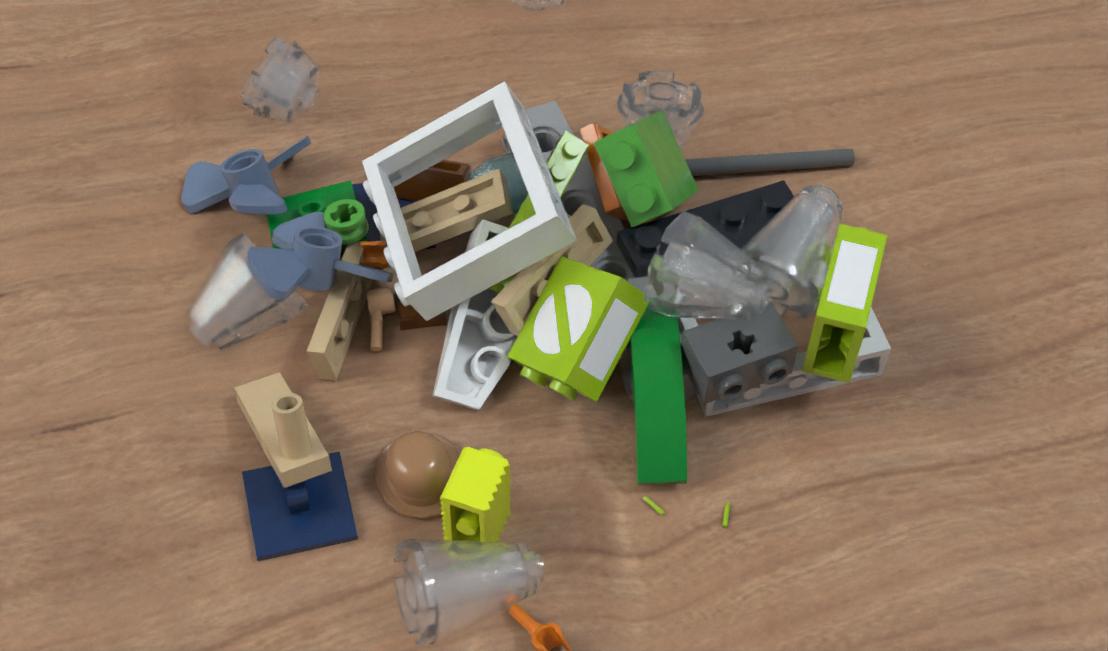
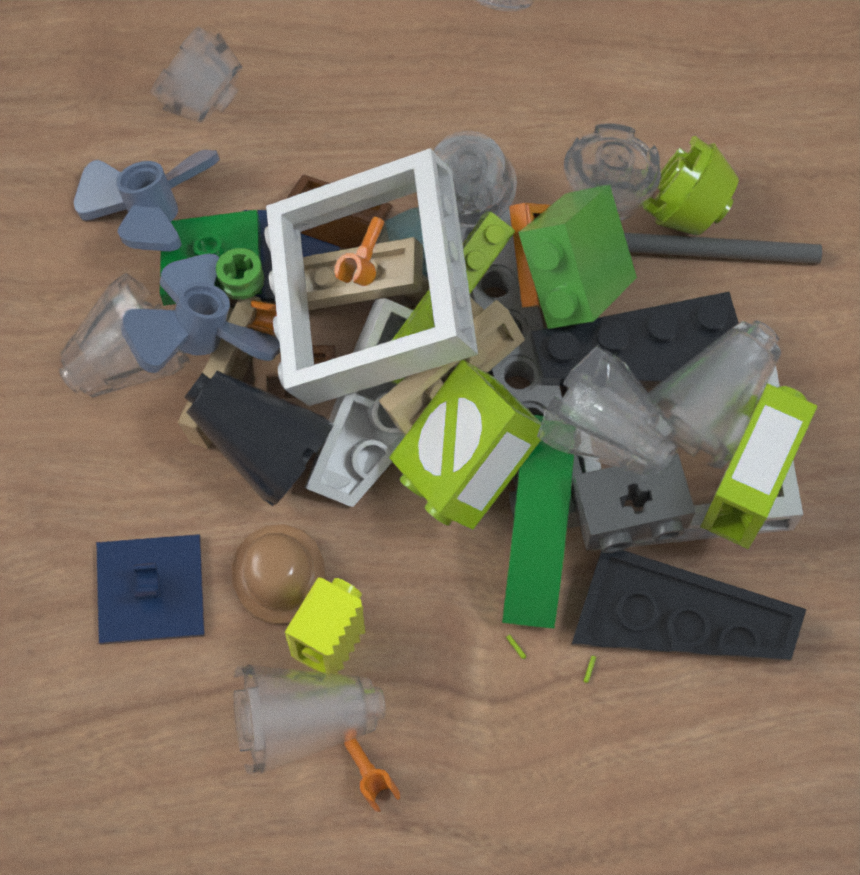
camera: 10 degrees right, 15 degrees up
tan piece [234,372,332,488] -> none
none -> black cone [184,370,334,506]
none -> orange hand [334,217,385,286]
none -> clear cone [433,131,517,232]
none -> black wing [571,550,807,661]
none -> lime cone [643,136,739,236]

